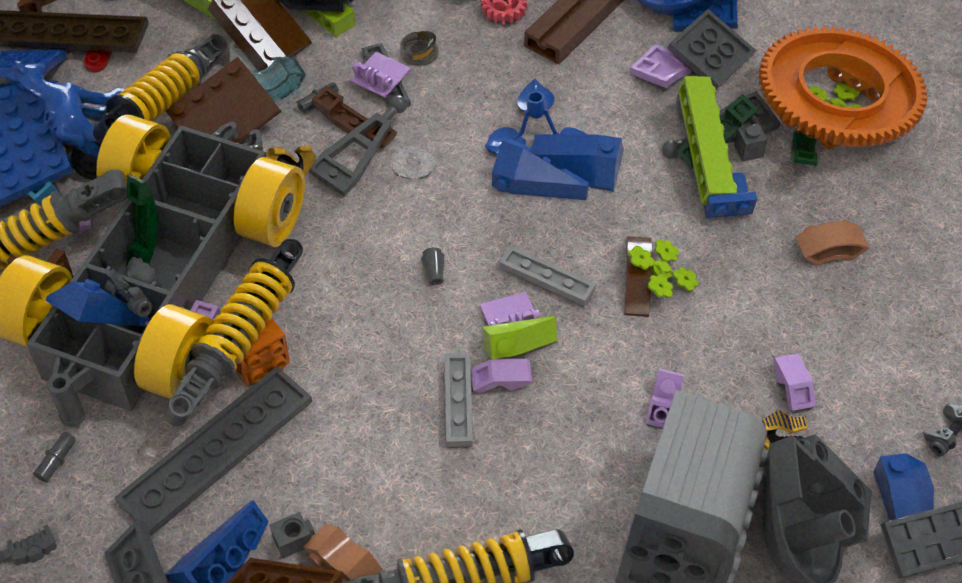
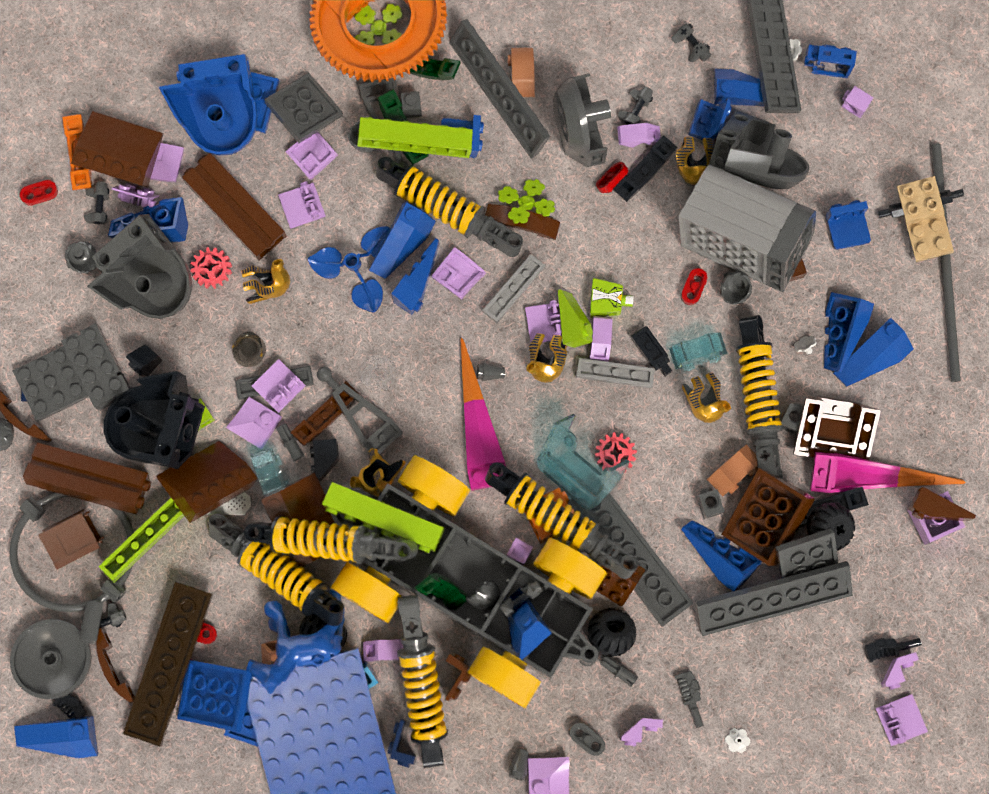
camera: 80 degrees left, 25 degrees up
lavender slope [646,369,684,428] -> none
none -> lavender plate [226,397,282,449]
none -> pearl gold piece [241,259,290,304]
none -> piece [244,515,418,564]
none -> lavender hinge [278,181,326,229]
none -> black slope [310,439,339,482]
none -> lime brick [323,482,444,553]
none -> piece [376,157,523,257]
none -> lavender plate [431,247,486,300]
none -> dark grey plate [449,19,551,159]
none -> dark pink plate [461,338,506,491]
none -> pearl gold piece [526,333,567,383]
none -> clear light blue windscreen [537,414,630,510]
none -> dark grey animal [553,73,611,167]
none -> black wheel [588,608,636,656]
none -> lime torso [590,278,633,318]
none -> coral gear [594,432,637,475]
none -> red plate [596,162,628,193]
none -> reddish brown bracket [597,549,646,606]
none -> black slope [613,135,678,202]
none -> dark grey piece [618,86,653,125]
none -> black hinge [630,326,672,377]
none -> clear light blue brick [669,332,727,371]
none -> red plate [681,268,708,305]
none -> pearl gold piece [682,372,731,423]
none -> blue bracket [688,99,732,141]
none -> dark grey hair [720,271,752,305]

